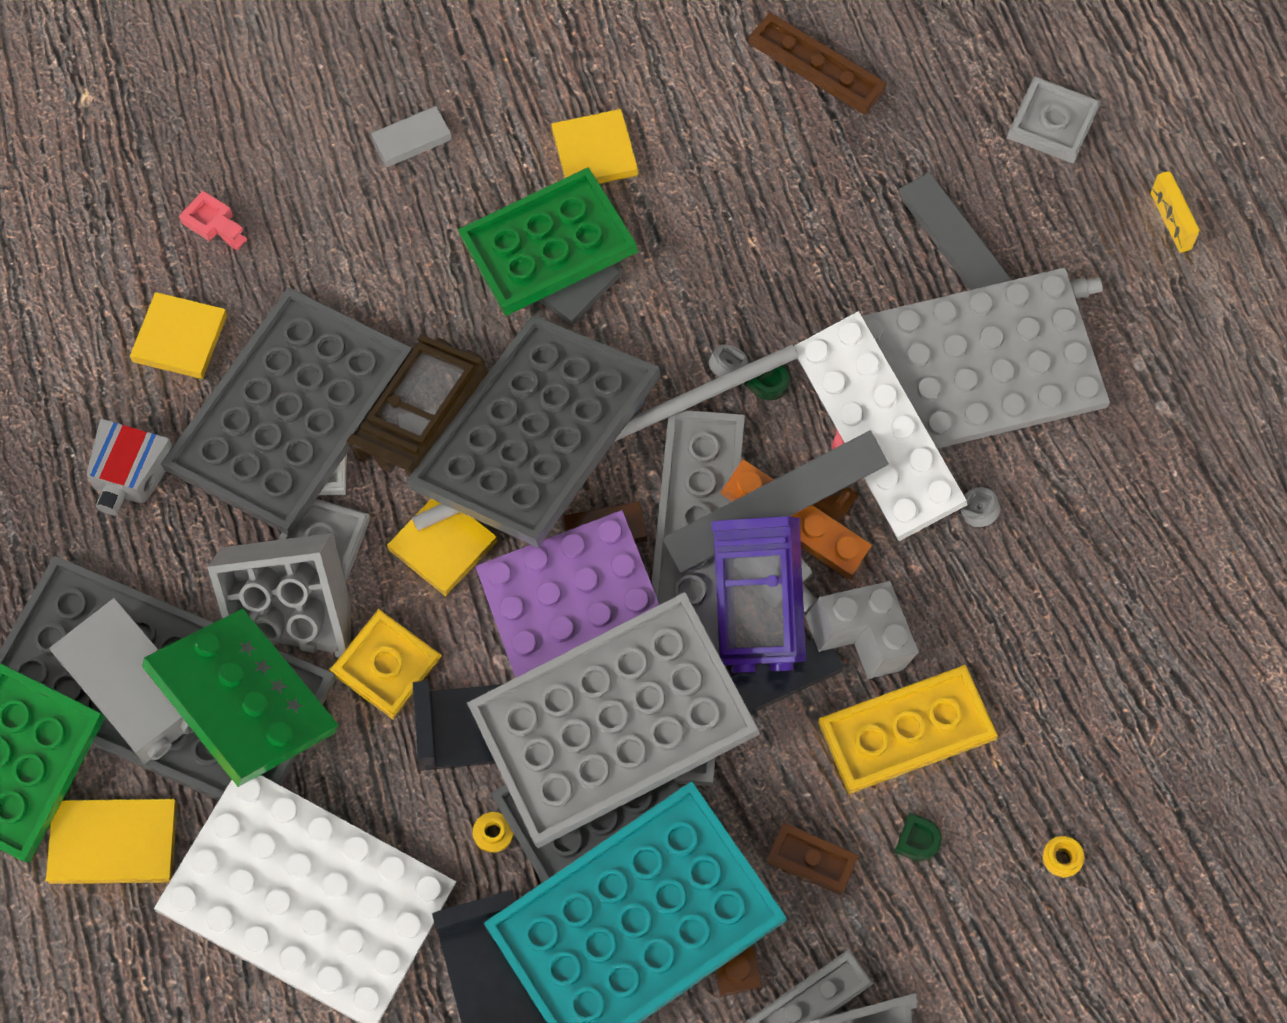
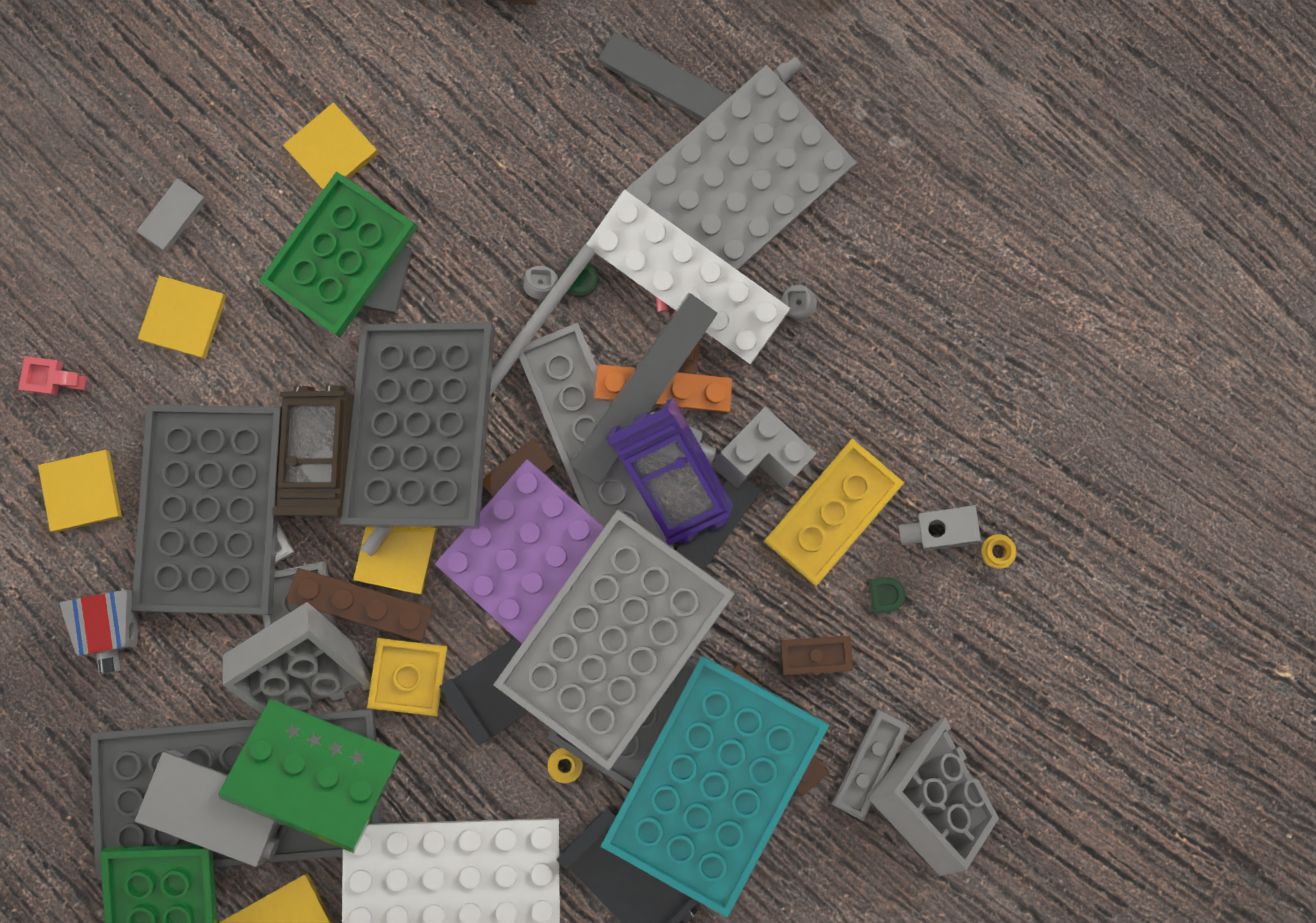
camera: 30 degrees left, 15 degrees up
none -> yellow tile [138,275,227,360]
none -> reddish brown plate [286,568,432,642]
none -> light grey torso [899,505,981,551]

